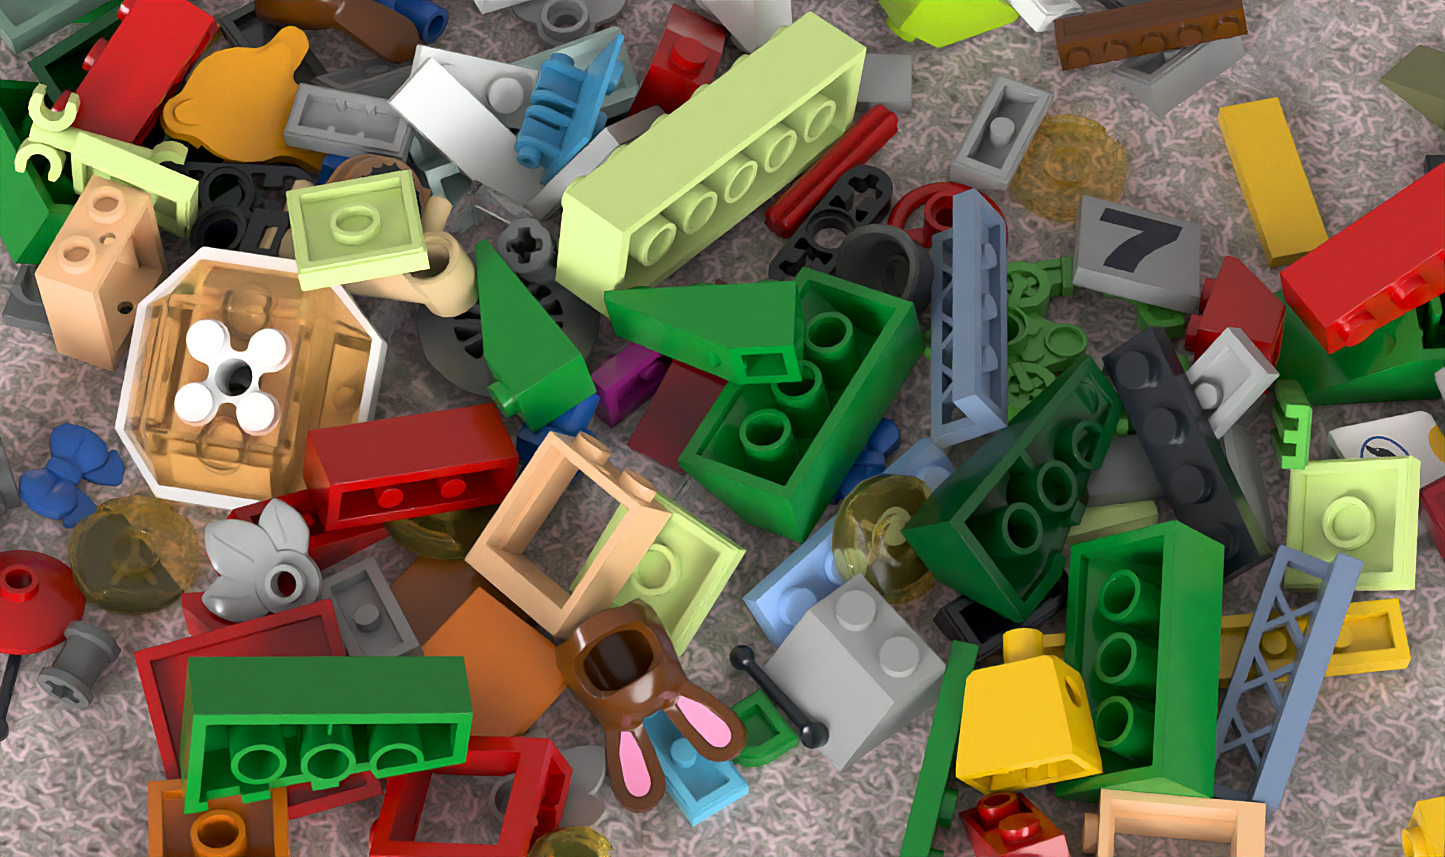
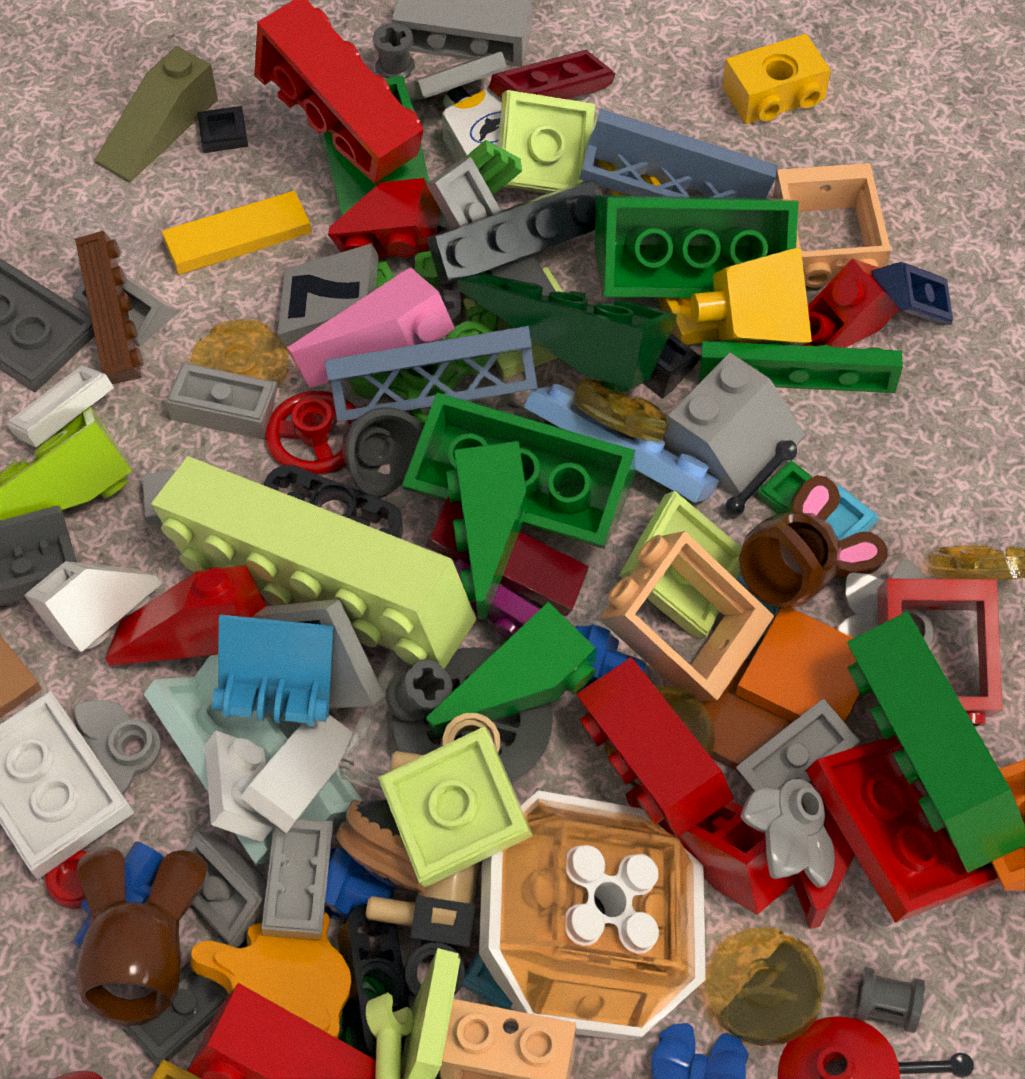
camera: 100 degrees left, 0 degrees up
none -> bright pink slope [287,267,455,388]

